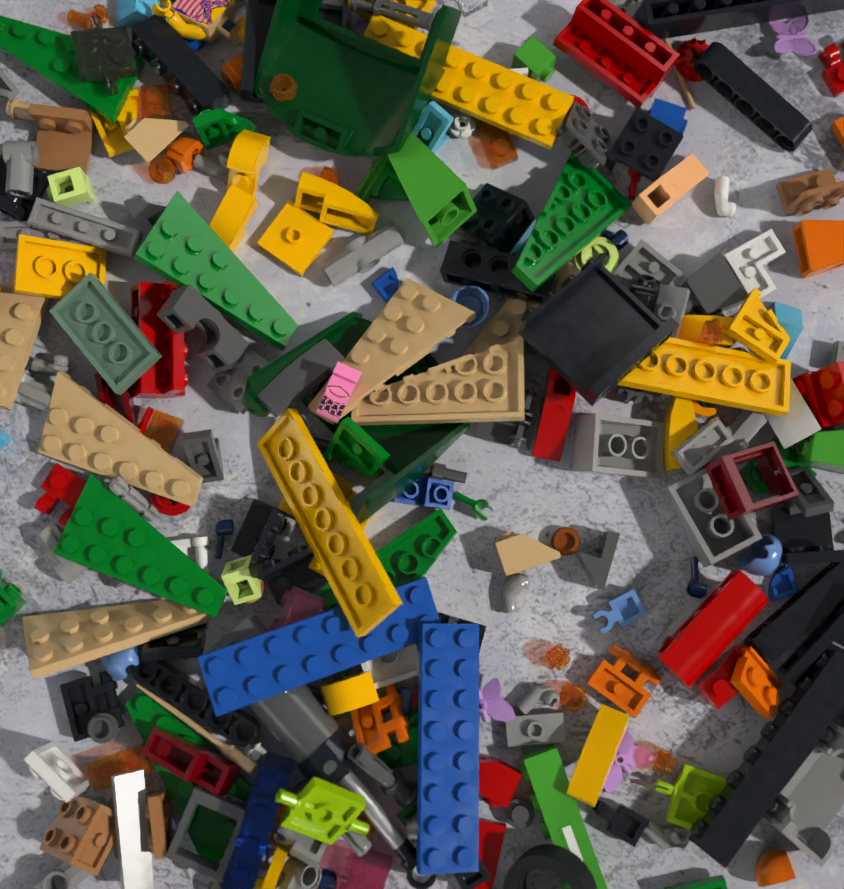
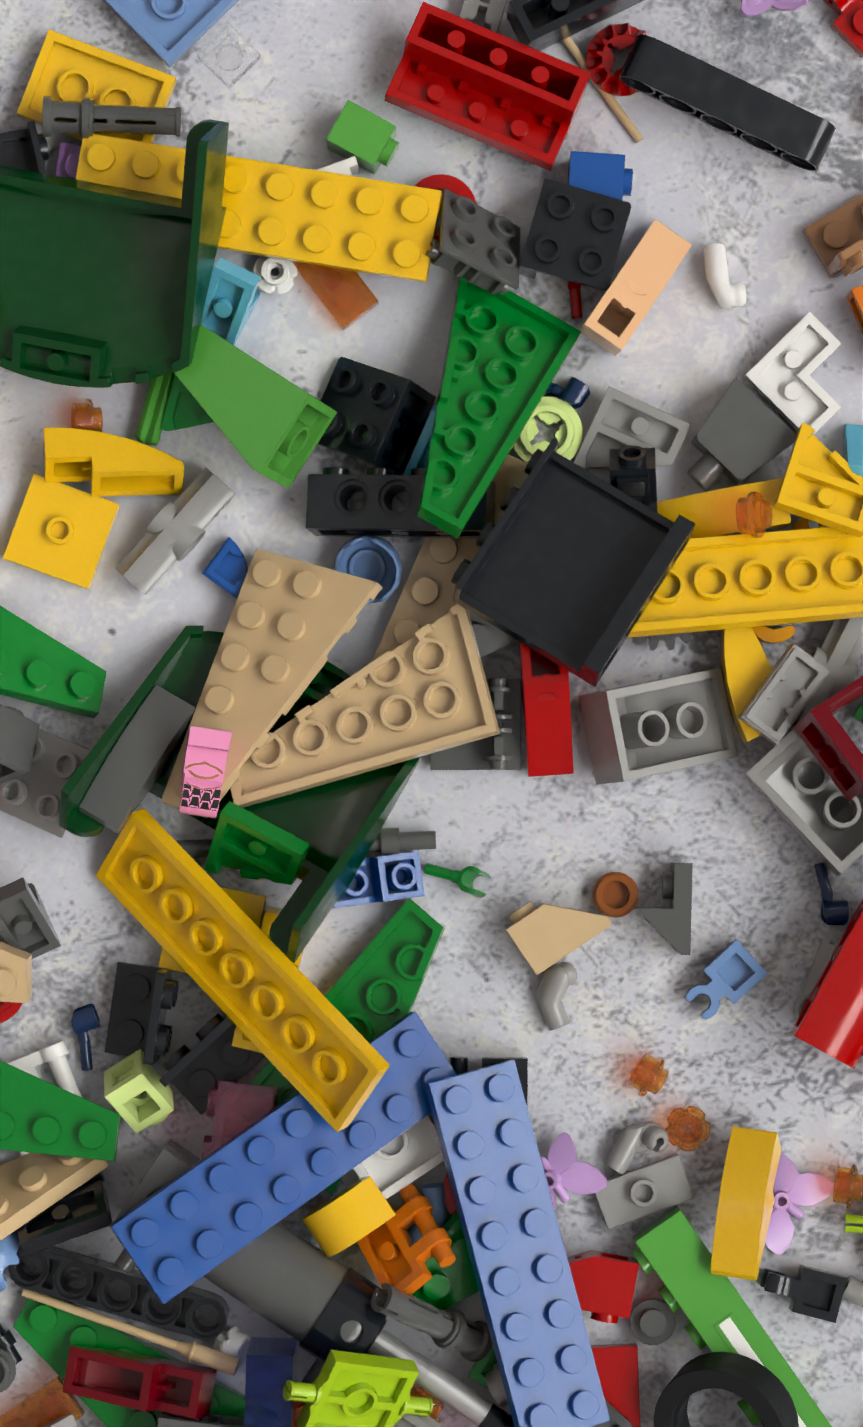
camera: 15 degrees left, 5 degrees up
orange plate [586,642,662,718] -> none
light grey plate [653,284,690,339] -> none

